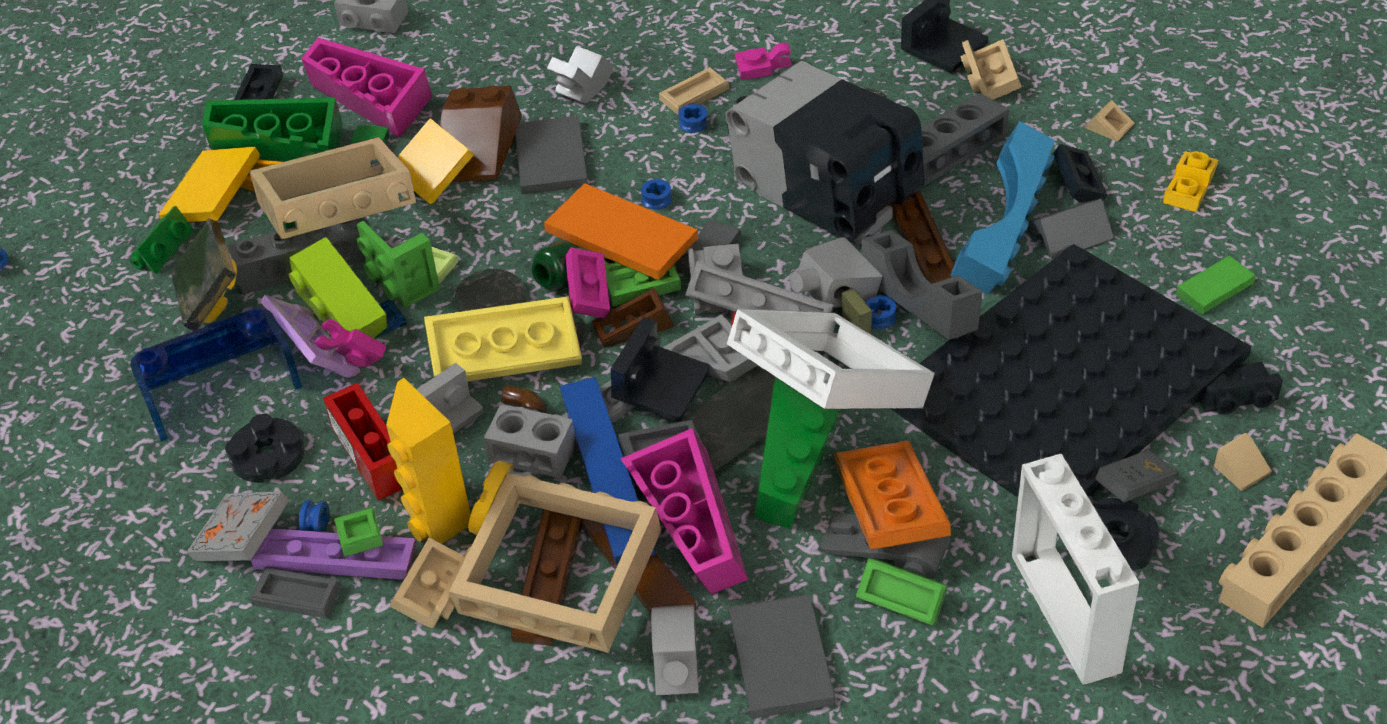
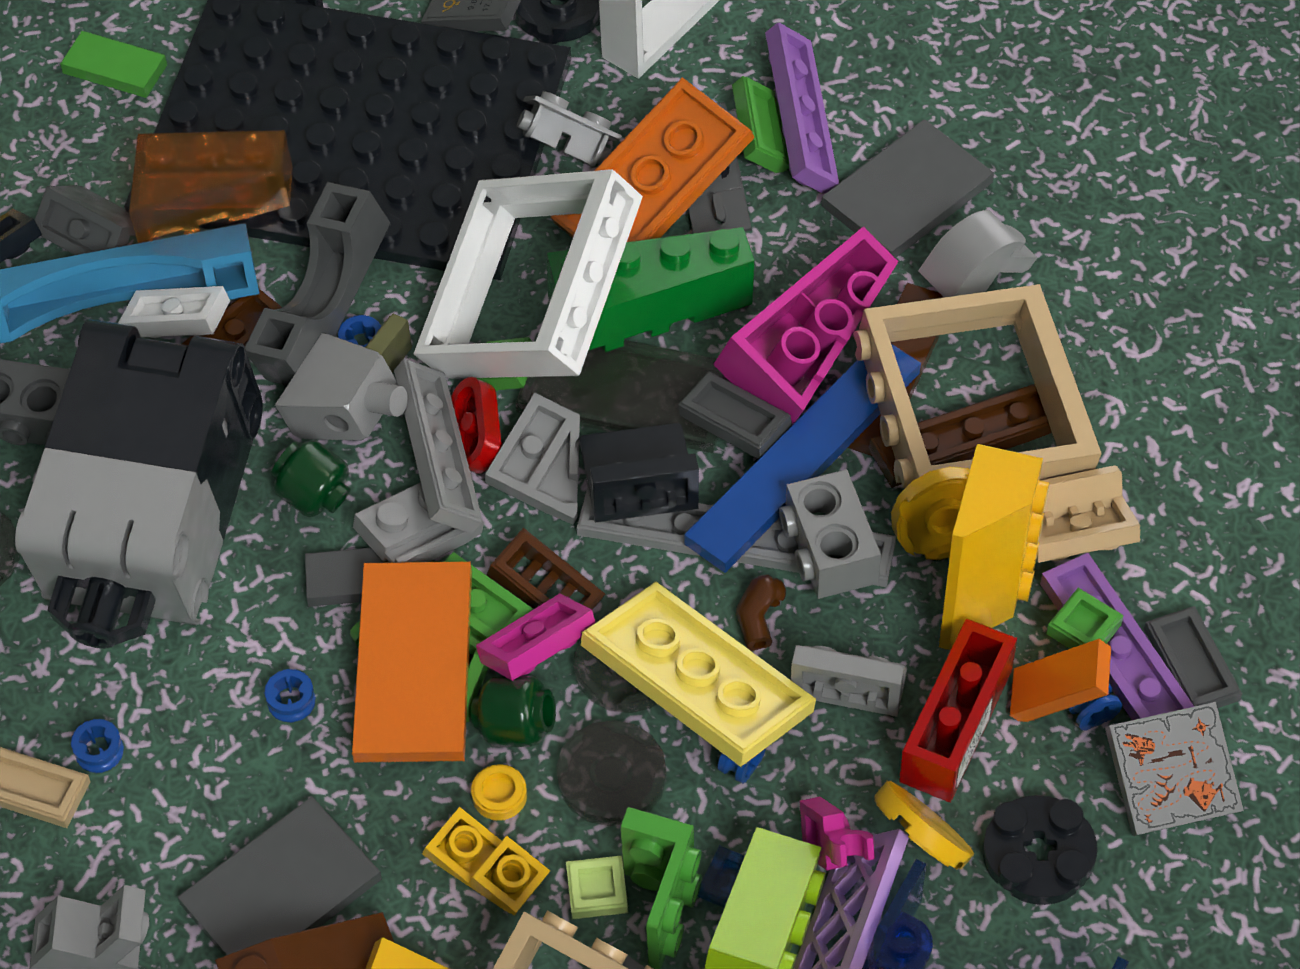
camera: 125 degrees left, 10 degrees up
none -> white plate [118,286,230,338]
none -> clear orange wedge [129,130,293,243]
none -> dark green head [271,440,351,517]
none -> yellow slope [422,807,550,916]
none -> yellow tile [471,764,527,820]
none -> light grey hinge [517,91,622,167]
none -> medium lavender plate [765,22,839,193]
none -> yellow tile [874,781,974,870]
none -> orange tile [1010,639,1111,722]

